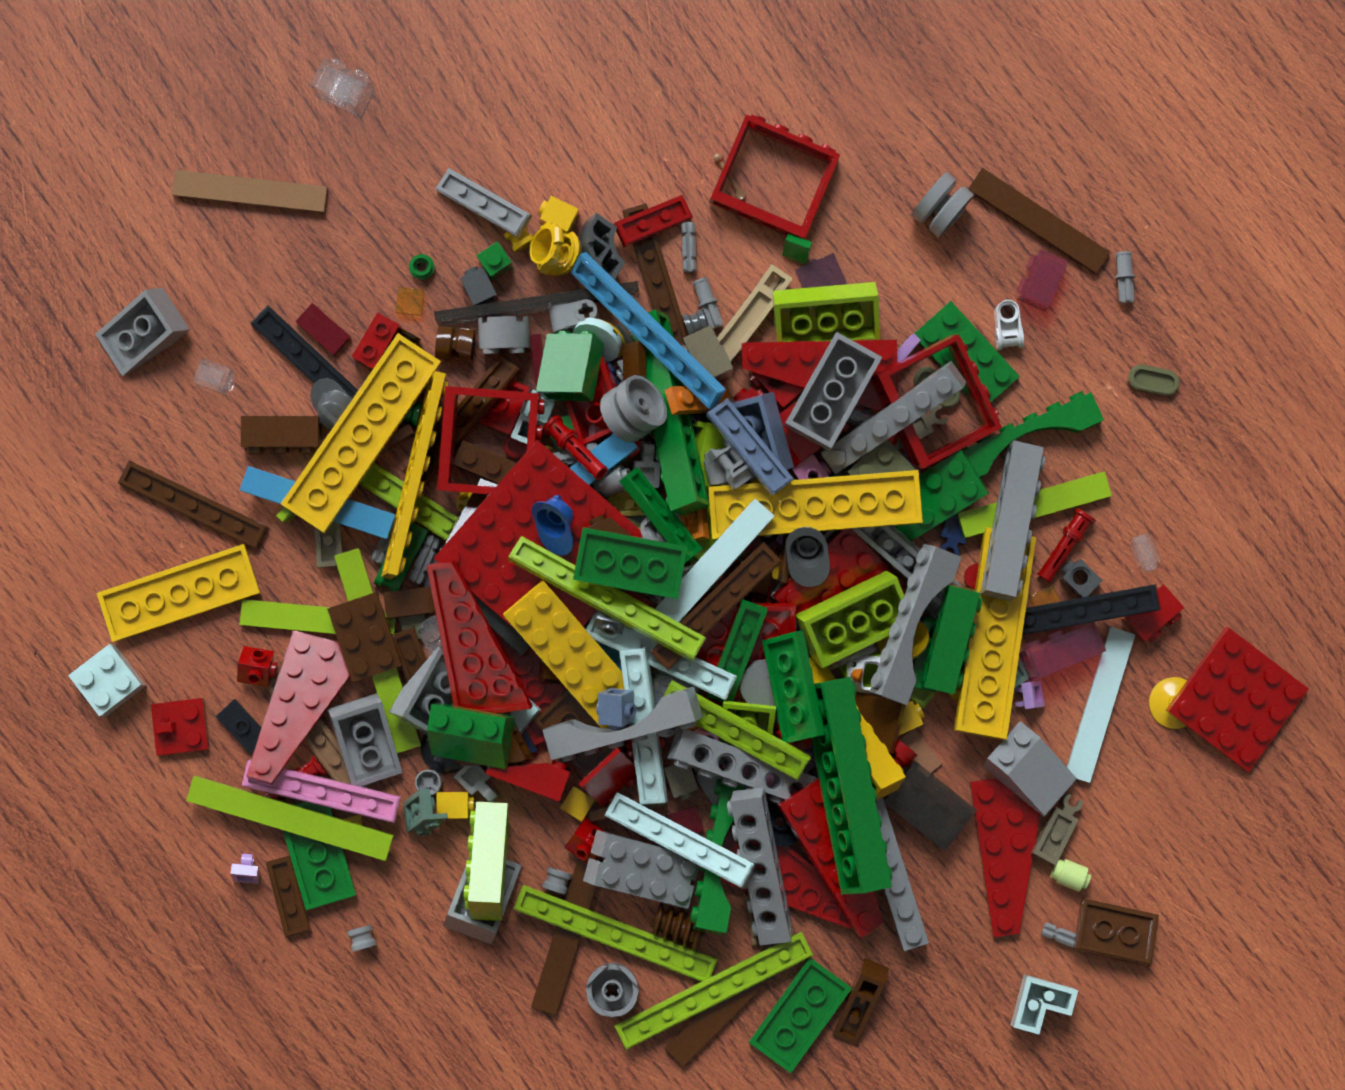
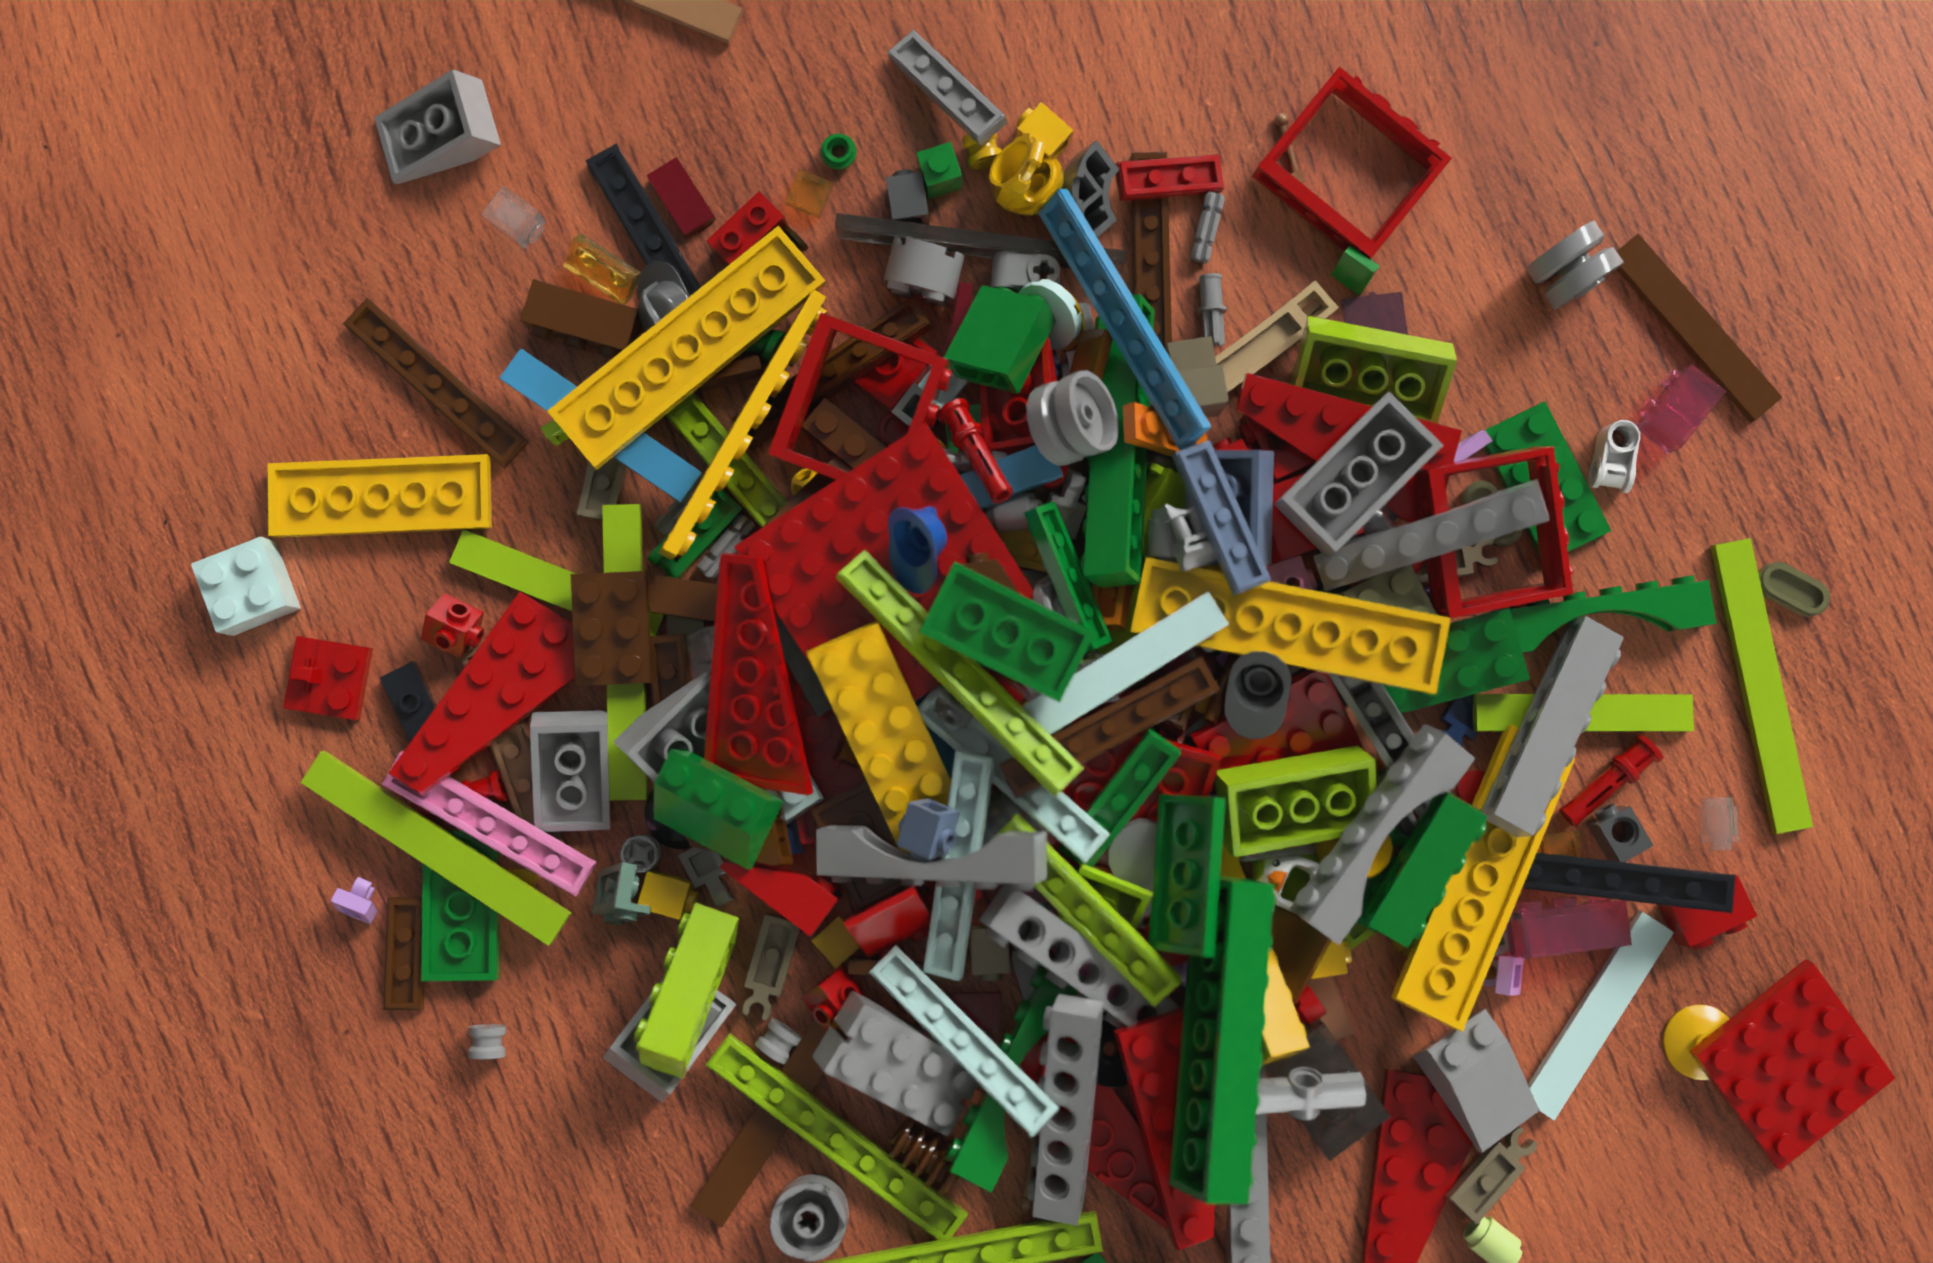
camera: 15 degrees right, 0 degrees up
reddish brown wheel [435,325,476,363] -> none
dark grey wheel [682,309,708,335] -> none
light grey axle [1115,251,1136,304] -> none
none -> clear yellow plate [564,233,641,305]
none -> dark tan plate [743,913,800,1020]
none -> light grey piece [1256,1067,1366,1120]
none -> lime tile [1710,538,1813,834]

